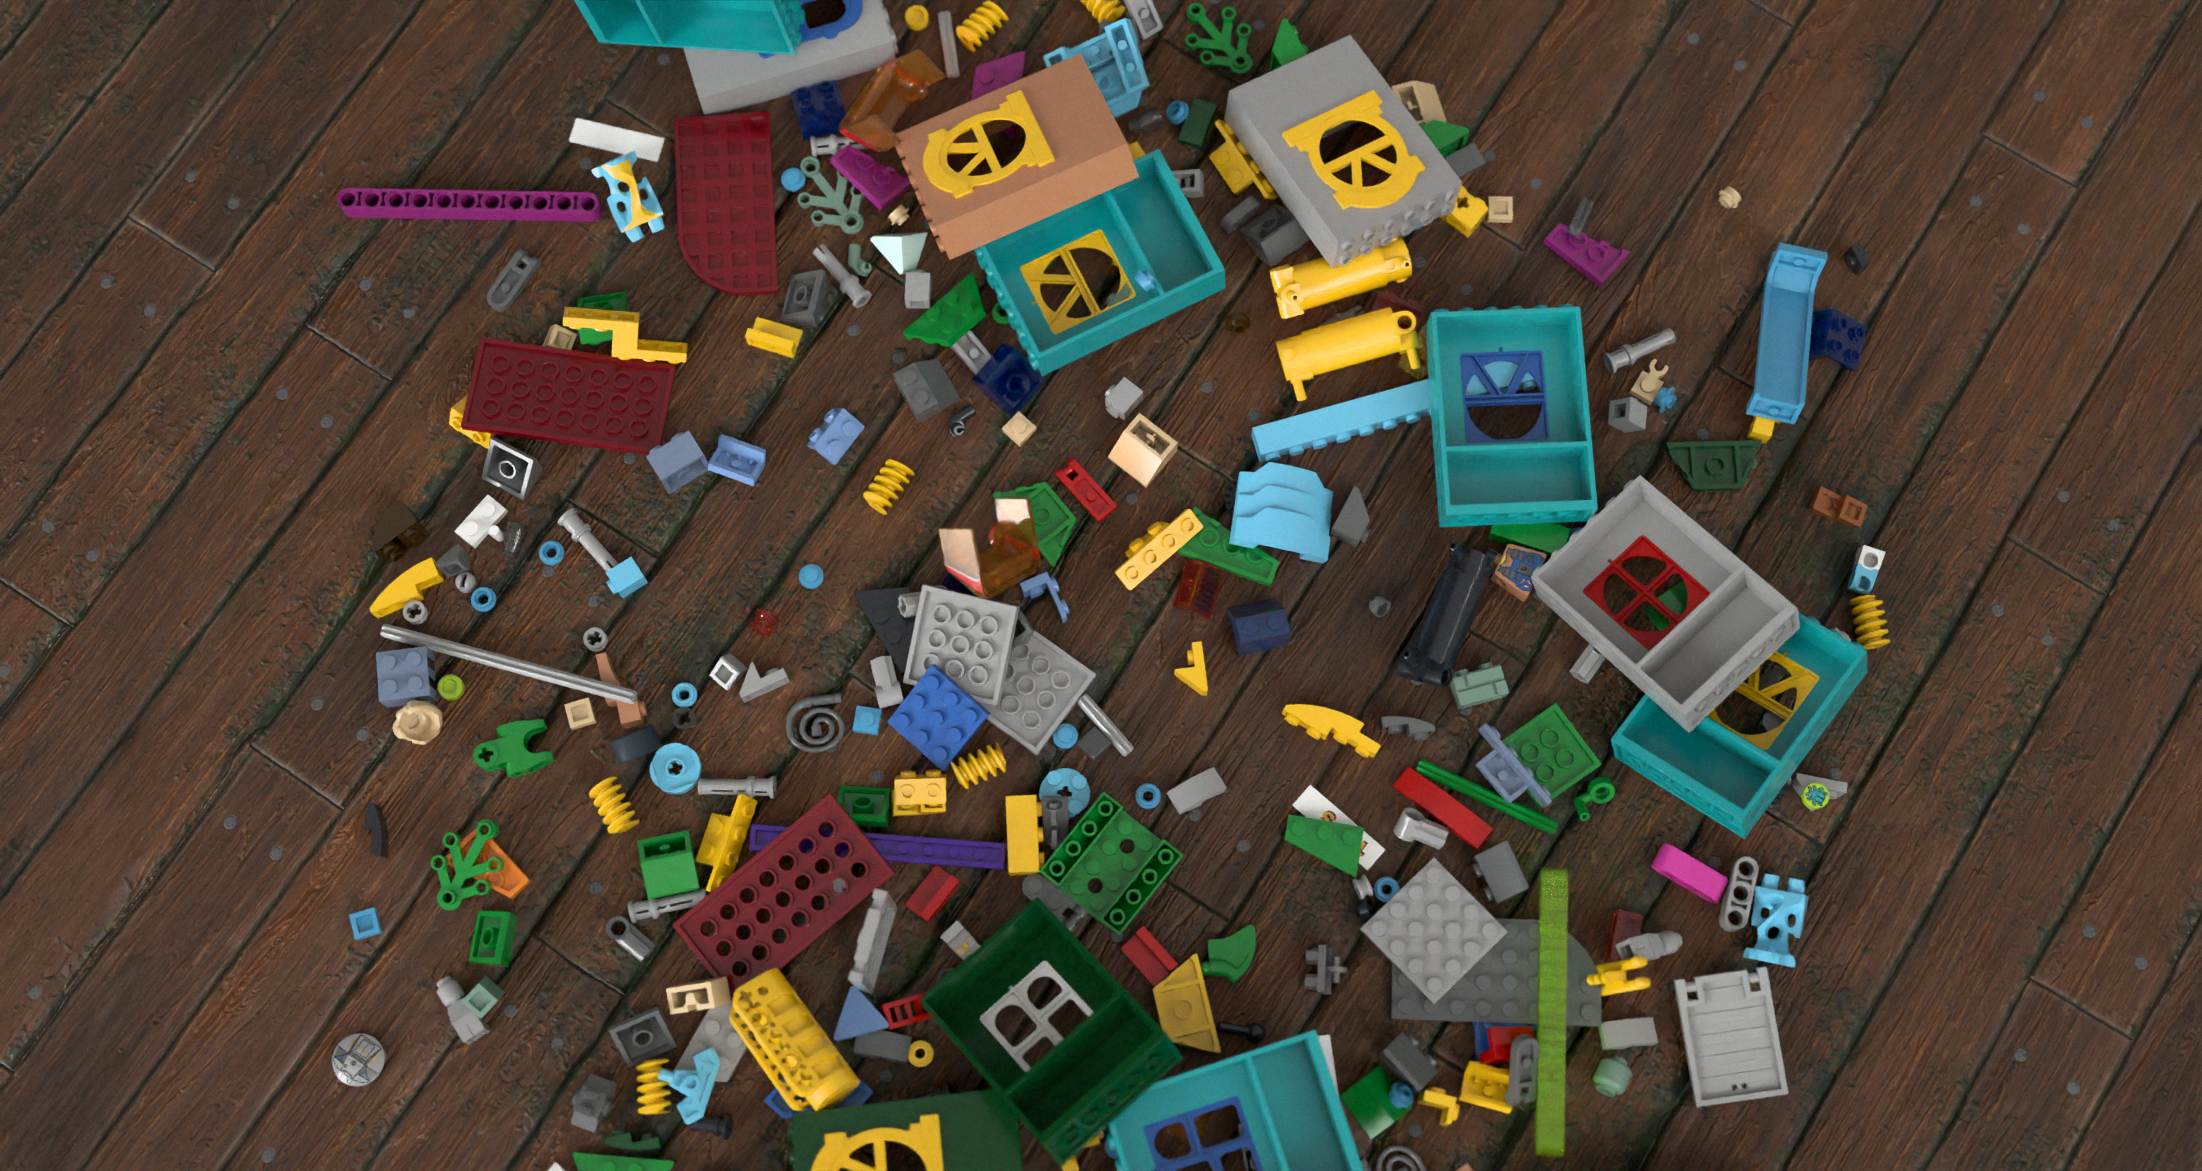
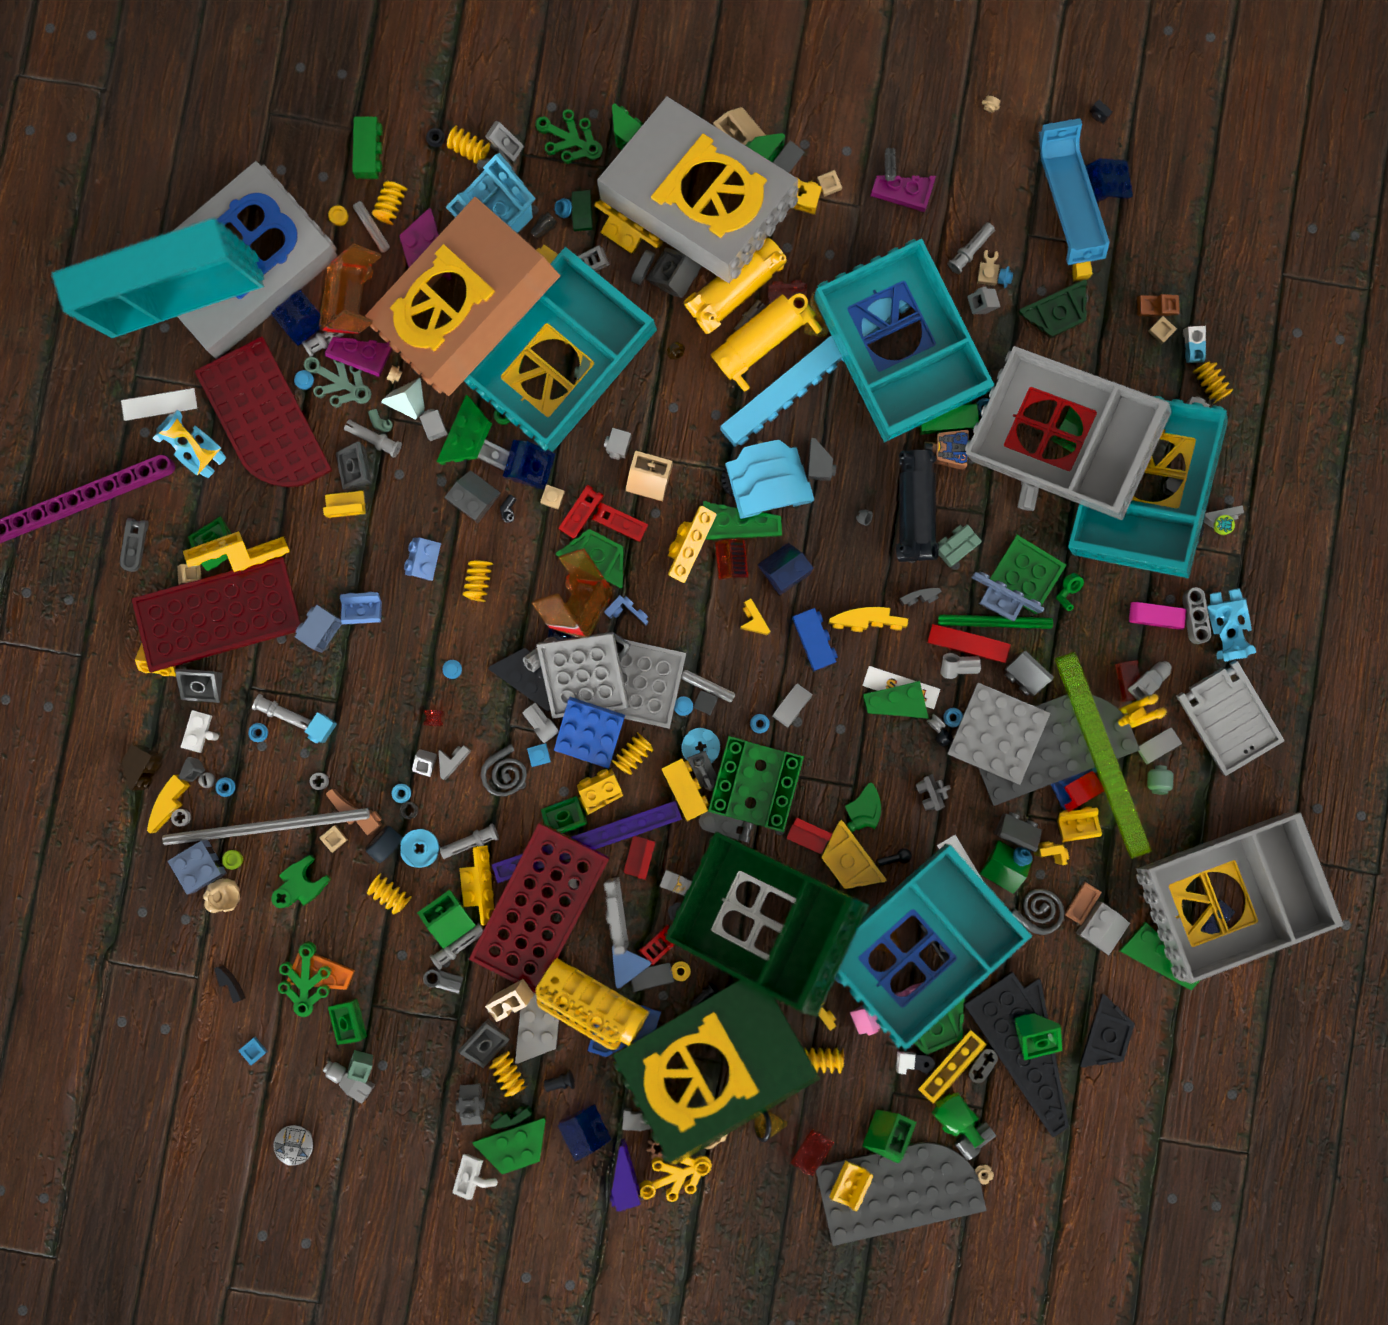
camera: 20 degrees left, 10 degrees up
clear smoke cone [502,521,528,559] -> none
medium azure piece [658,1047,721,1125] -> none
dark azure plate [1134,269,1156,292] -> none
dark grey plate [1505,1034,1539,1106] -> none
none -> red plate [558,485,604,539]
none -> blue brick [792,608,838,672]
none -> tan plate [1148,316,1177,344]

